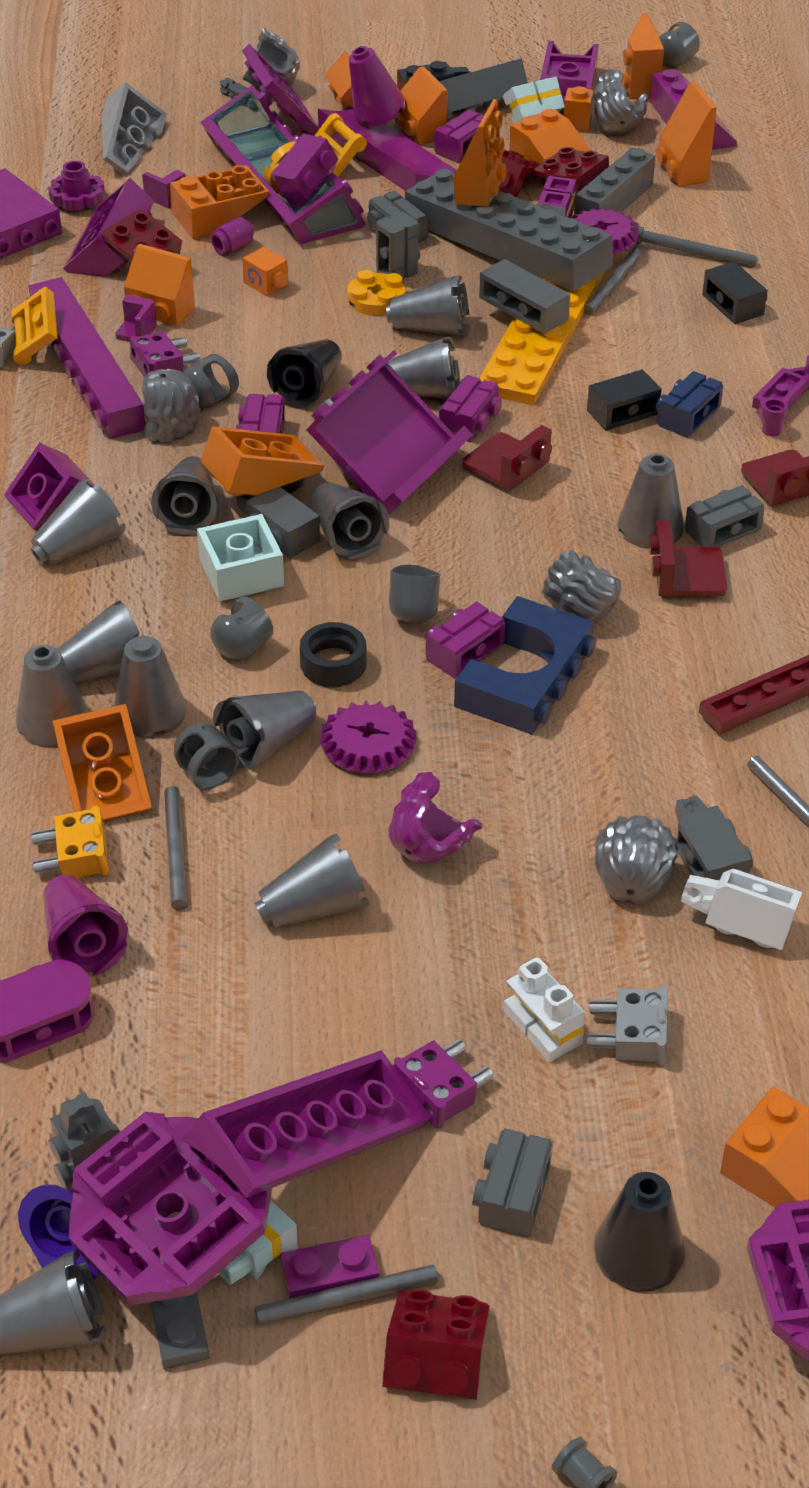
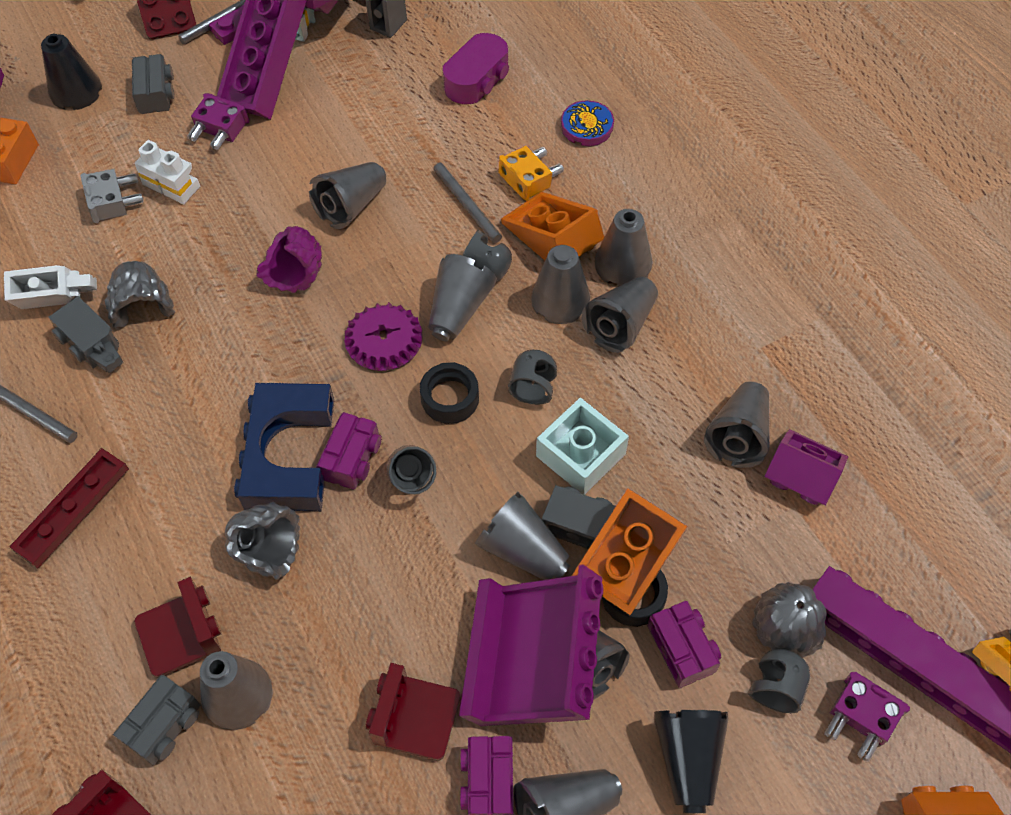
camera: 155 degrees right, 15 degrees up
magenta cone [43,875,129,975] -> none
magenta panel [115,295,157,342] -> none
flat silver cone [151,456,218,535] -> none

